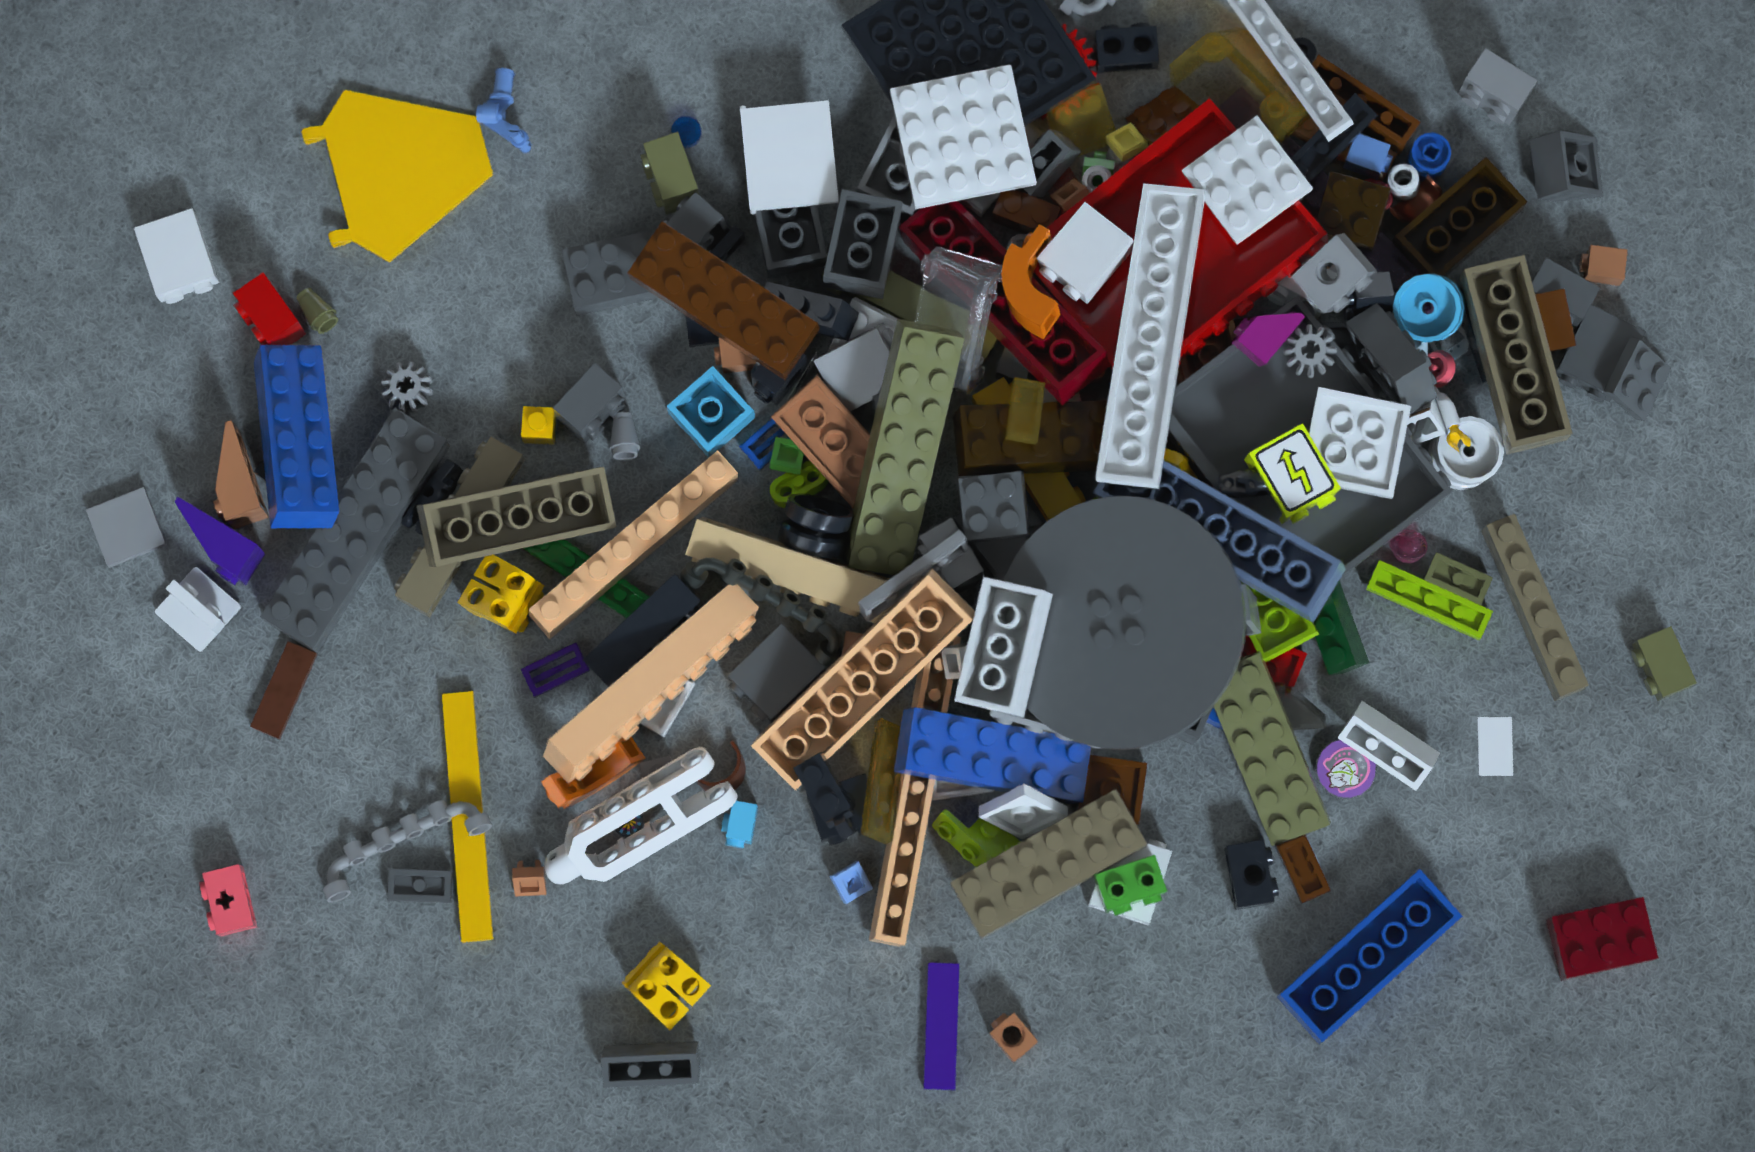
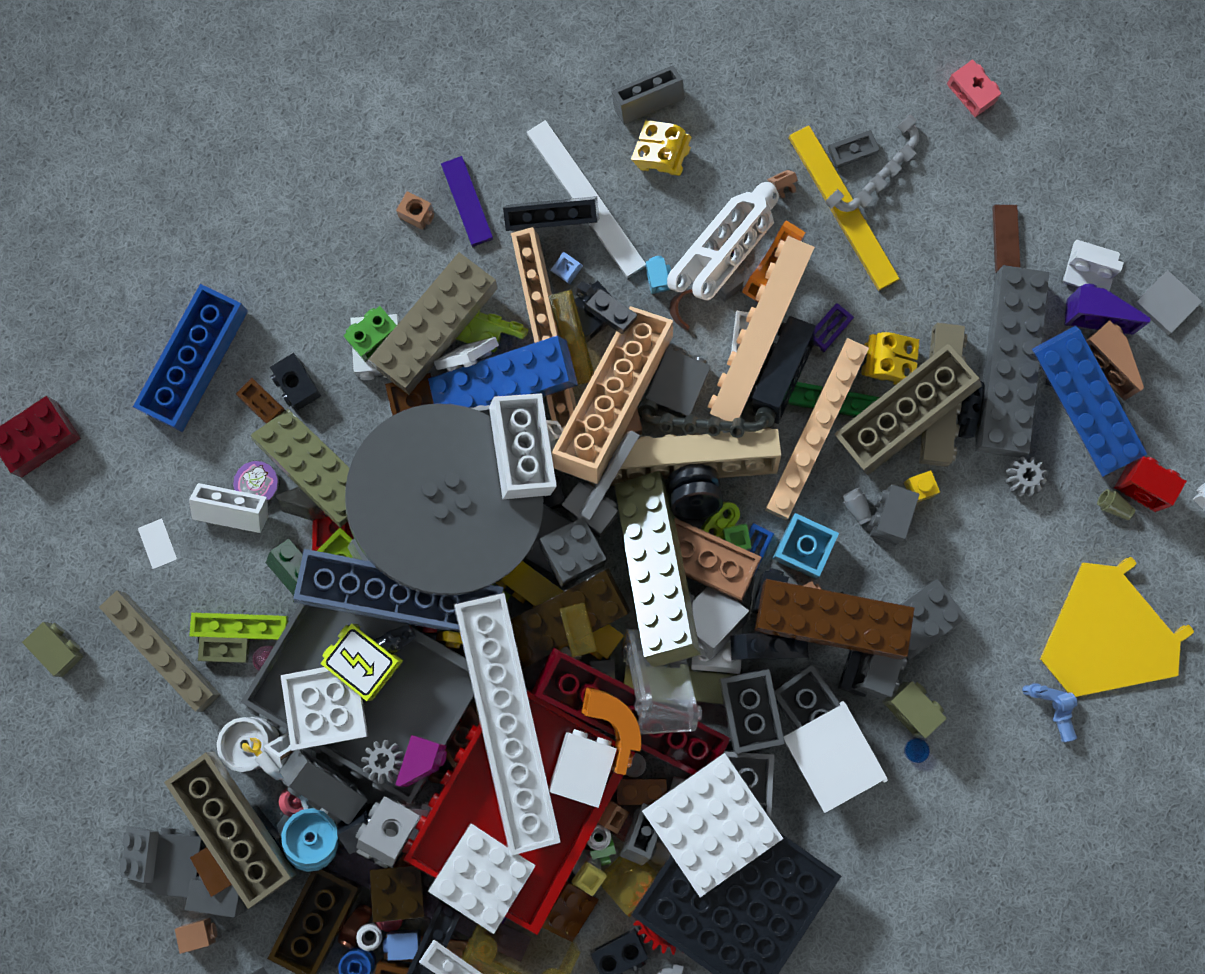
camera: 160 degrees right, 0 degrees up
none -> black brick [503,196,600,231]
none -> white tile [527,120,646,279]

